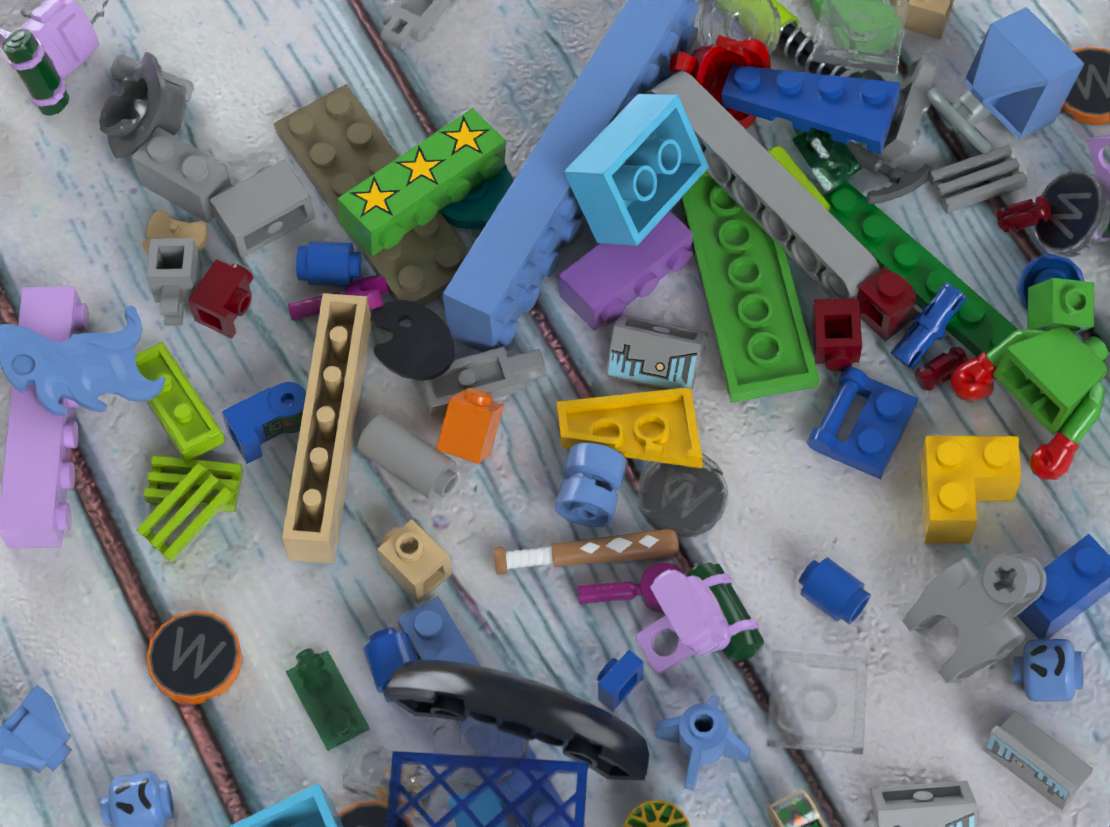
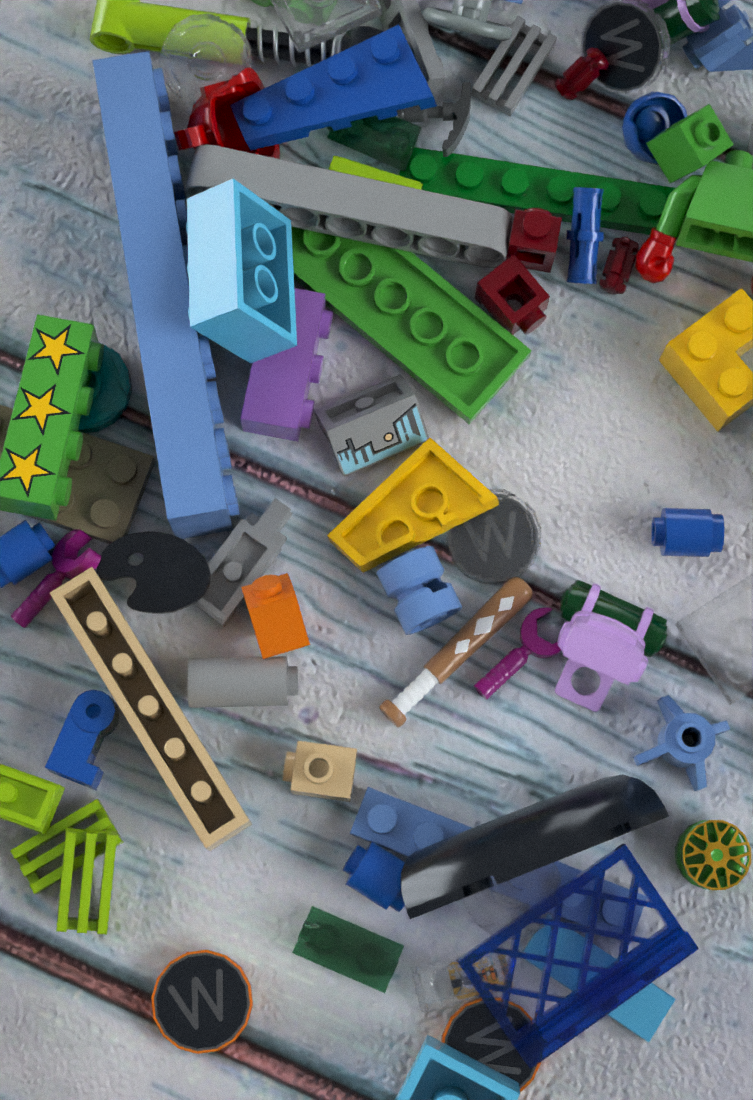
camera: 45 degrees left, 15 degrees up
blue plate [597,650,644,712] -> none
blue plate [807,366,918,479] -> none

